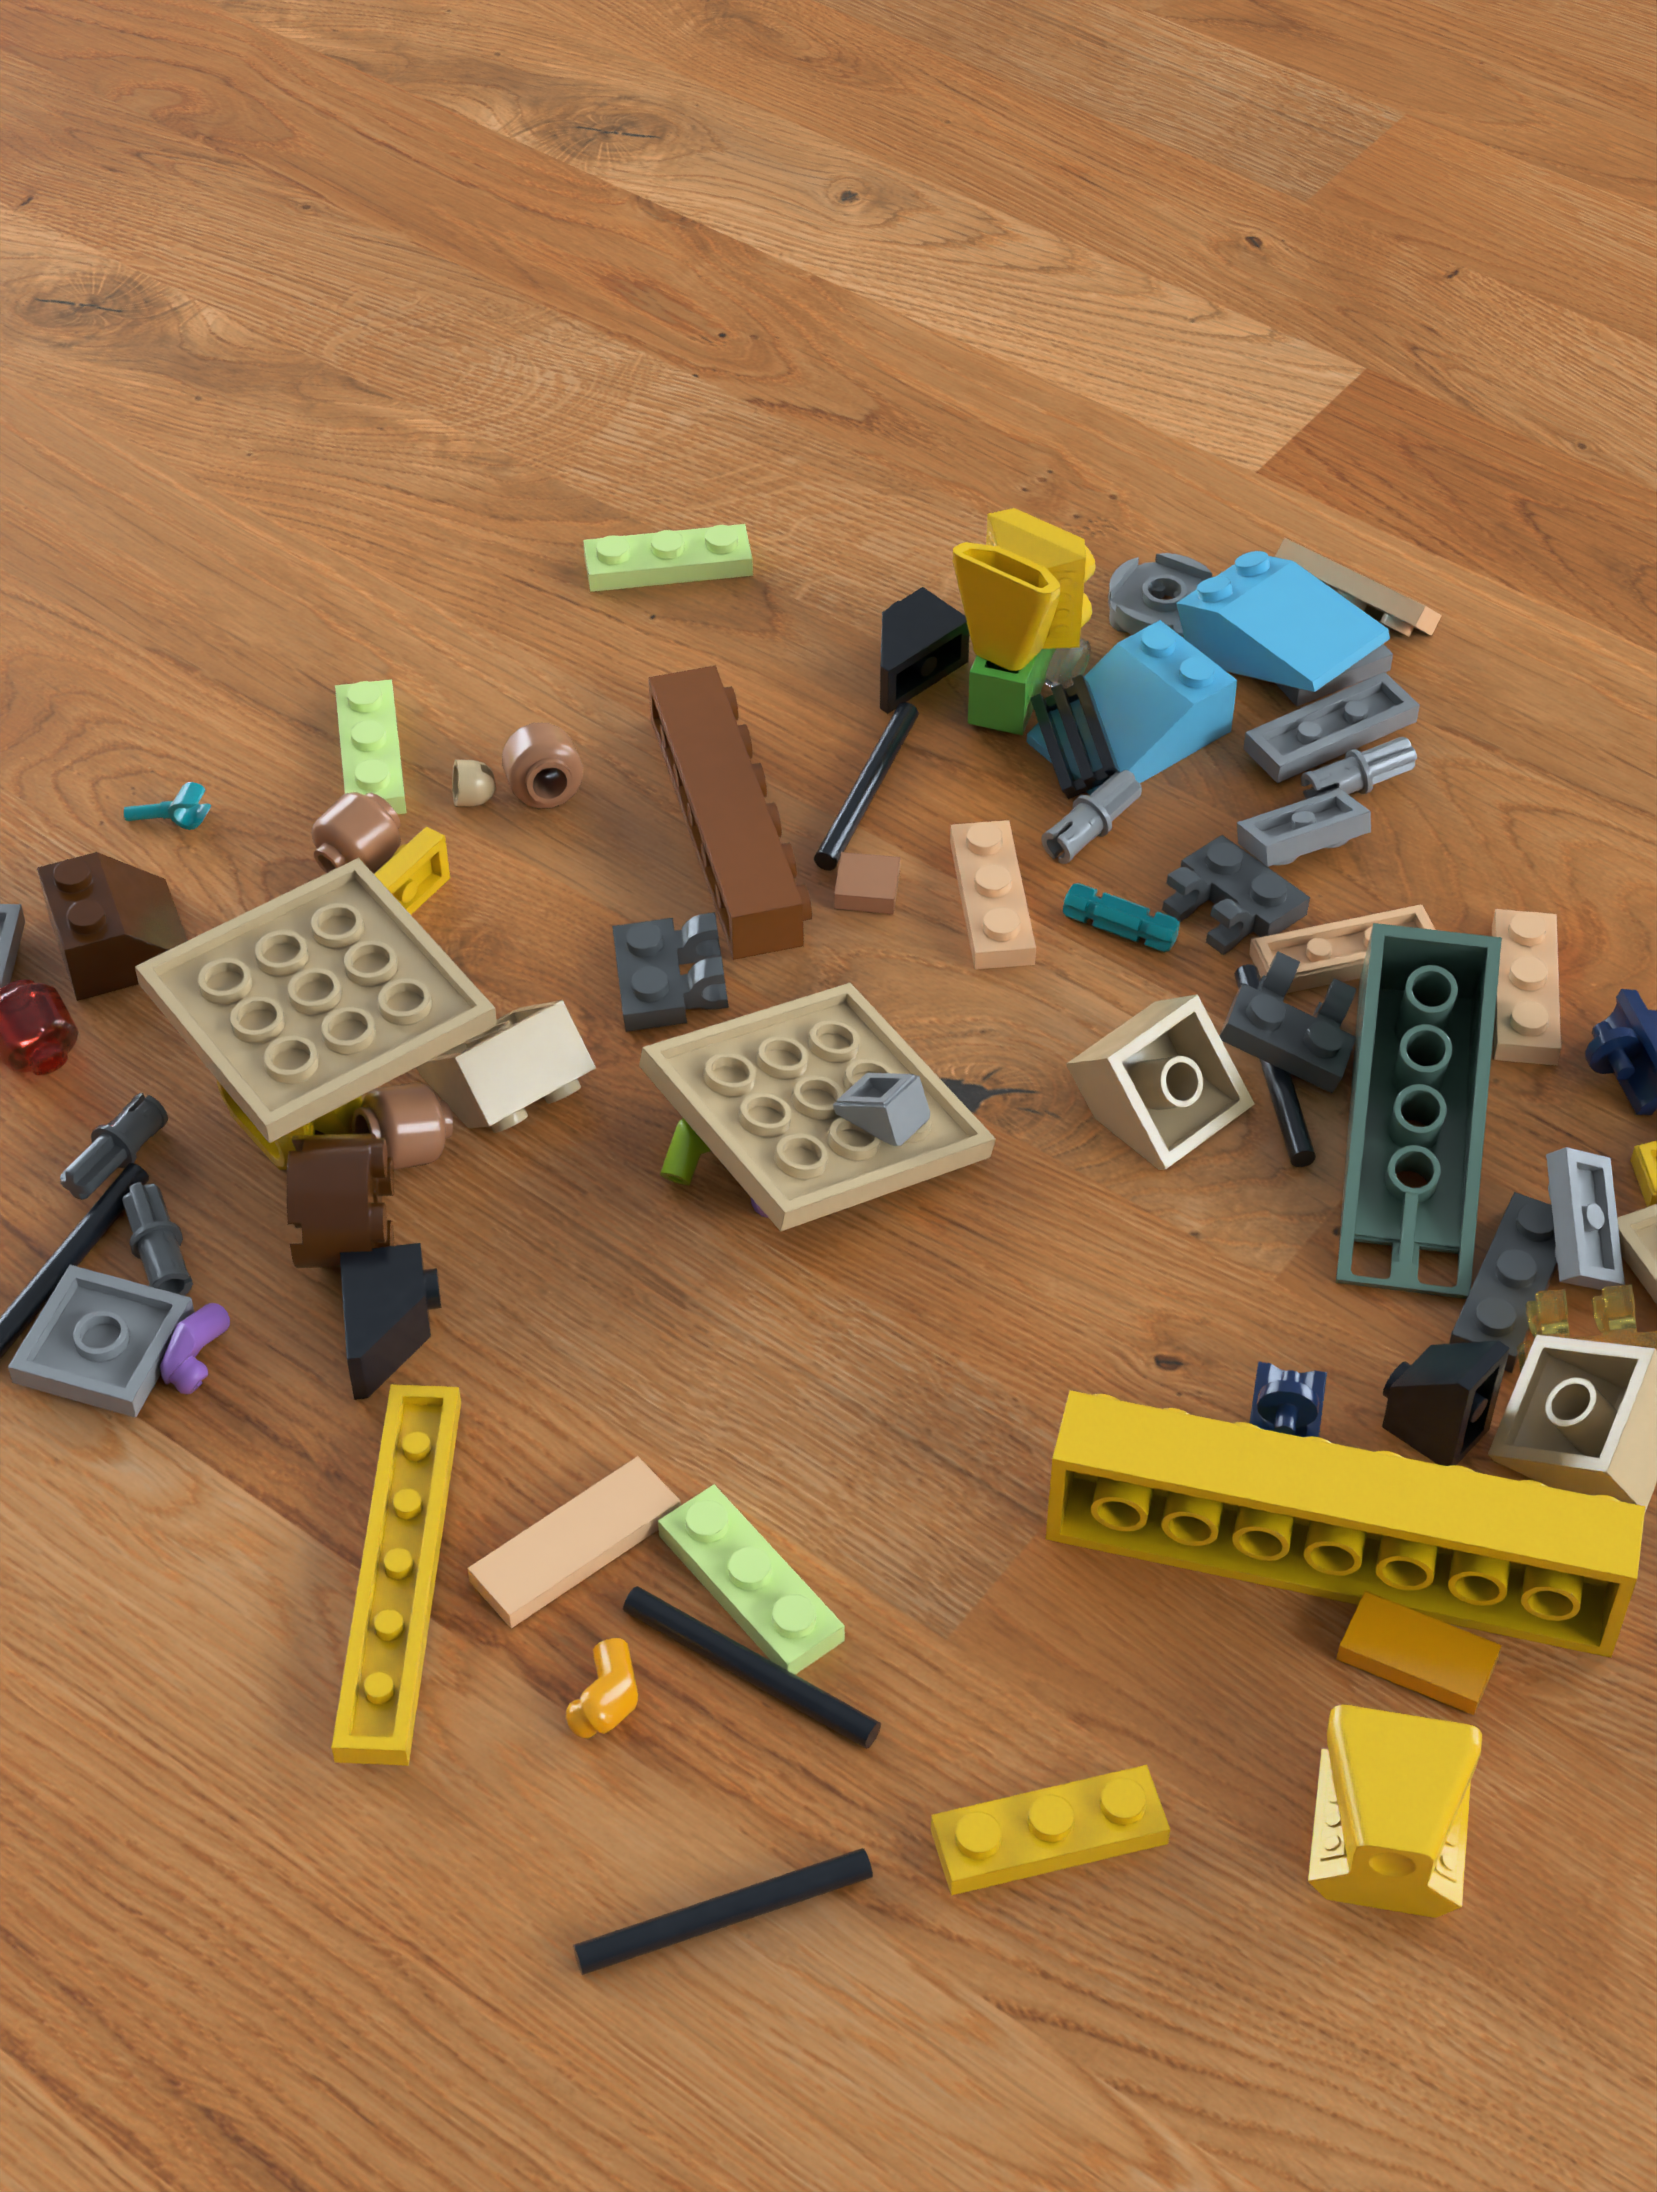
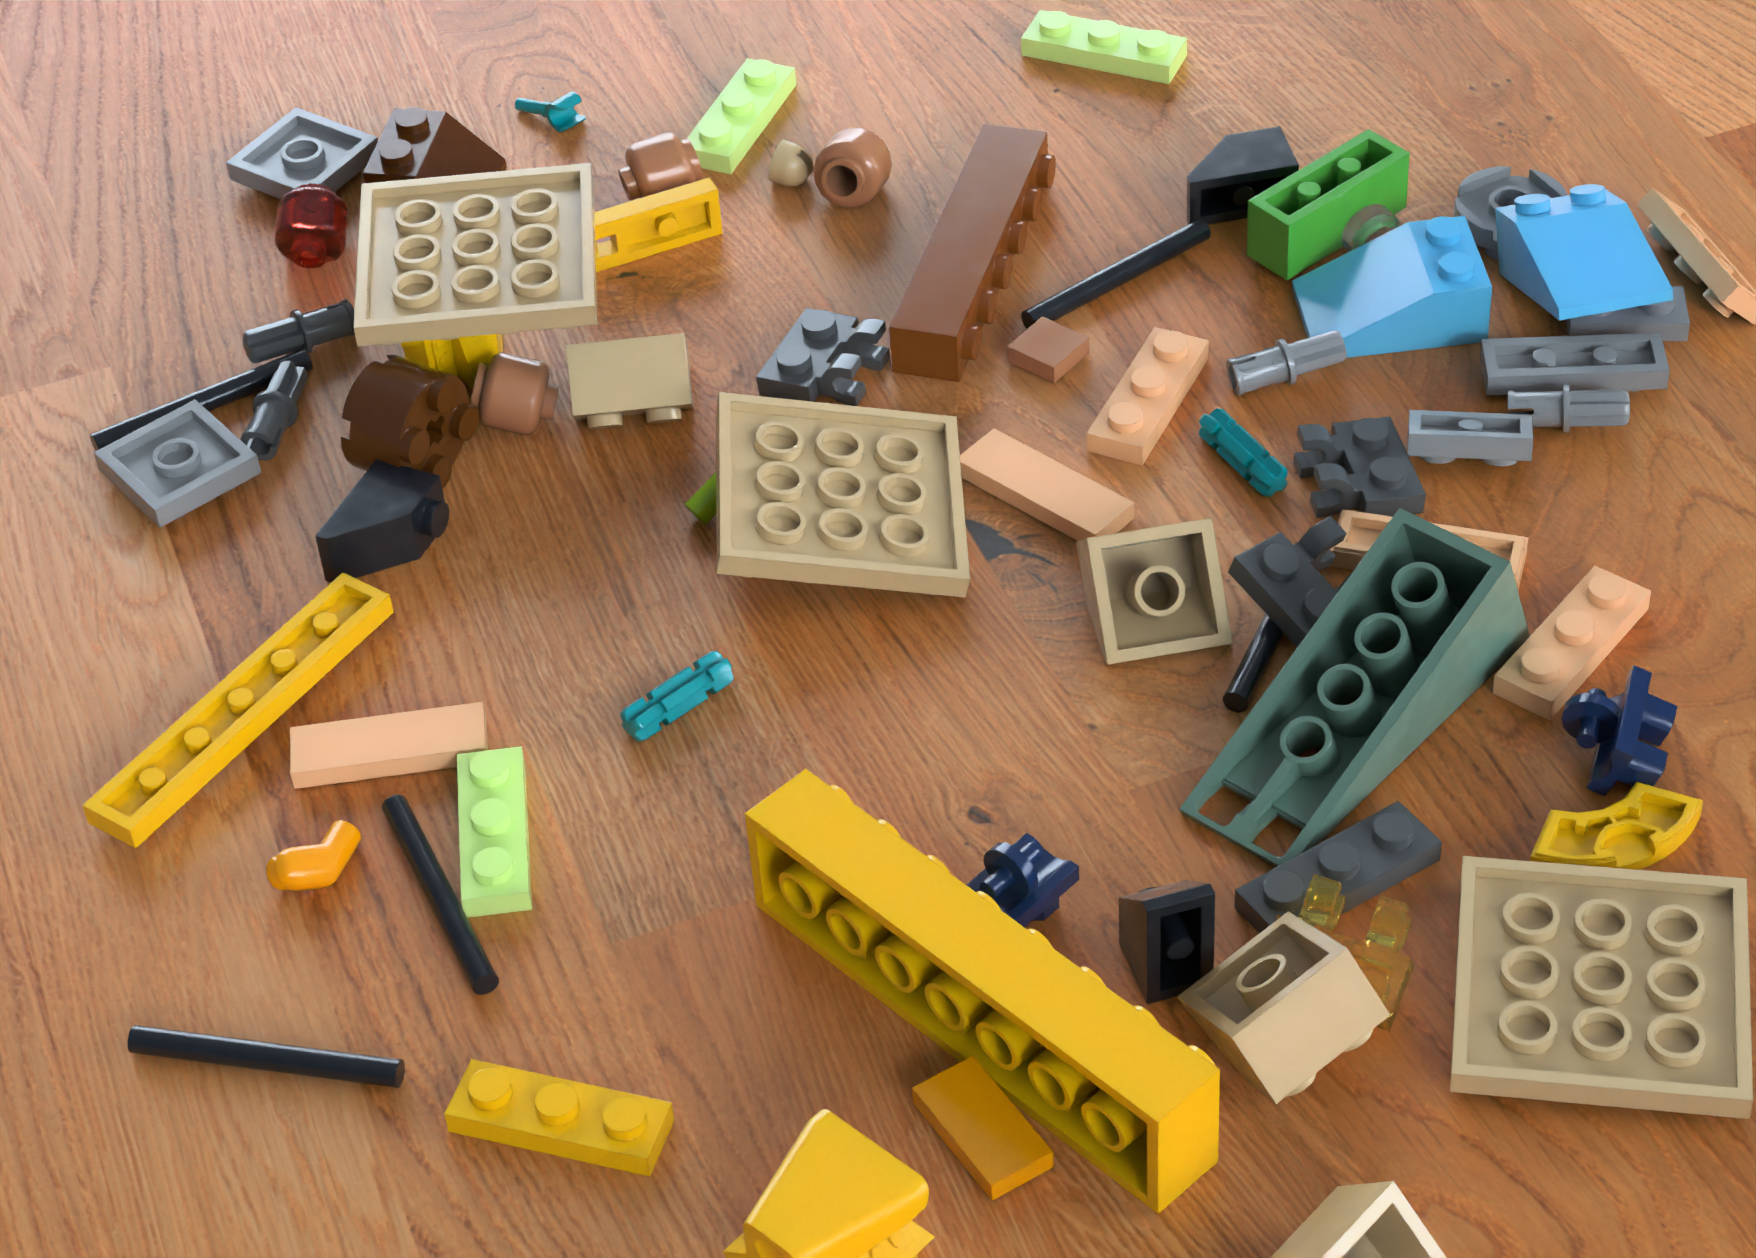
camera: 35 degrees right, 5 degrees down
medium lavender arm [159,1303,230,1395] -> none
light grey slope [833,1073,930,1146] -> none
yellow piece [952,508,1096,671] -> none
black tile [1030,674,1120,799] -> none
light grey plate [1546,1147,1625,1291] -> none
none -> teal axle [620,651,734,742]
none -> light nougat tile [960,428,1135,541]

